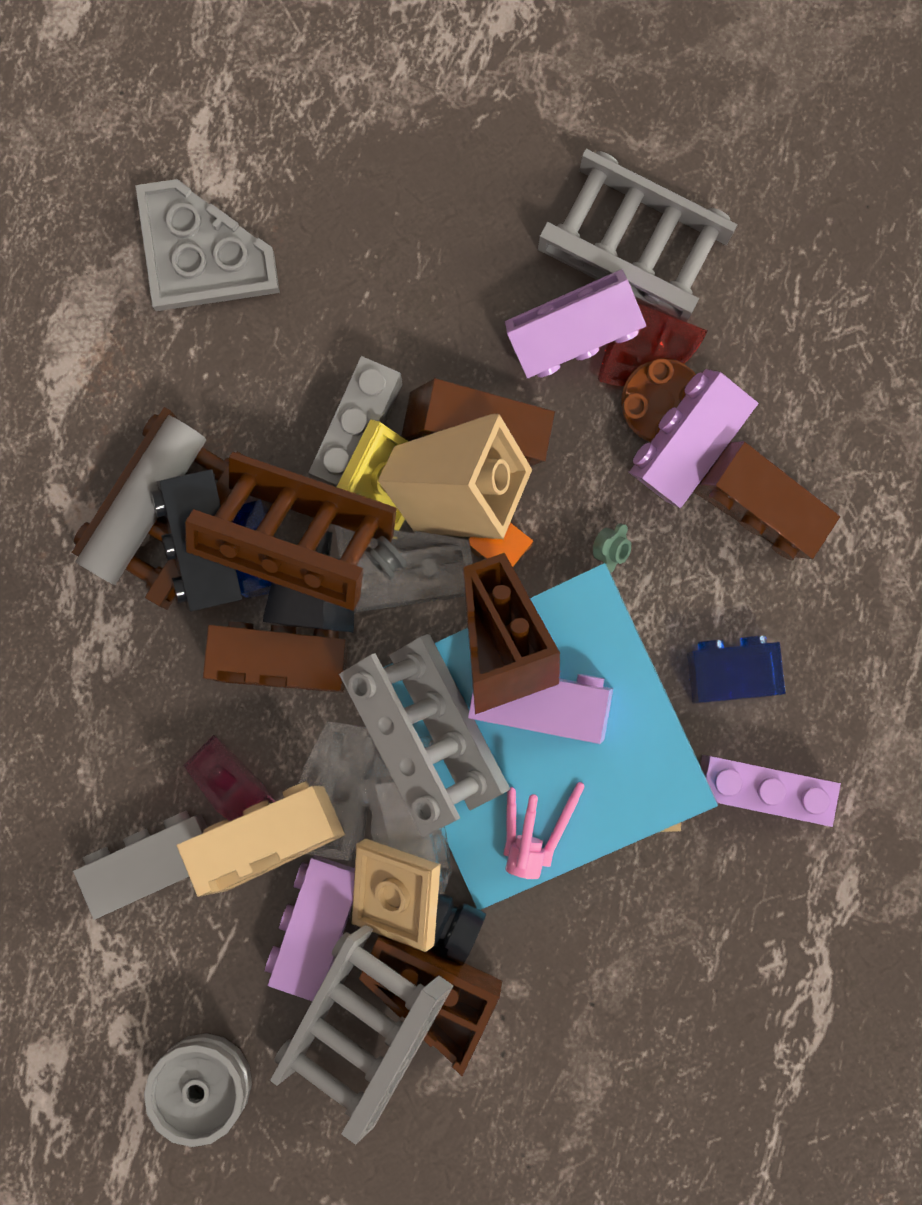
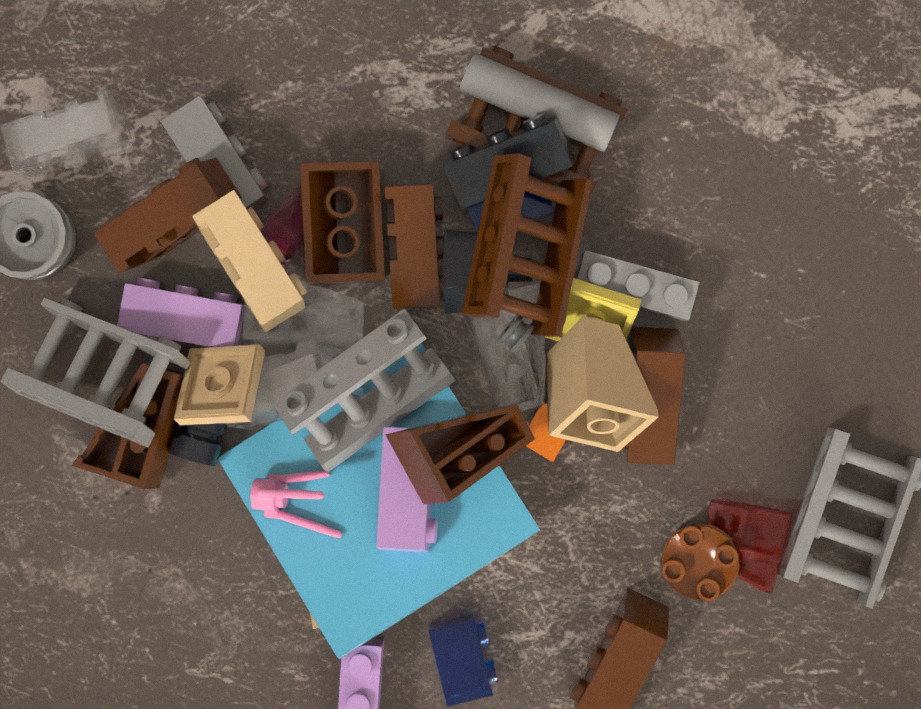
camera: 85 degrees right, 5 degrees up
light grey plate [135,179,280,311] -> none
lavender brick [505,269,646,379] -> none
sand green plate [593,523,631,573] -> none
lavender brick [629,369,759,508] -> none
none -> clear wedge [0,89,134,179]
none -> reddish brown wedge [93,157,242,274]
none -> reddish brown slope [299,161,385,284]

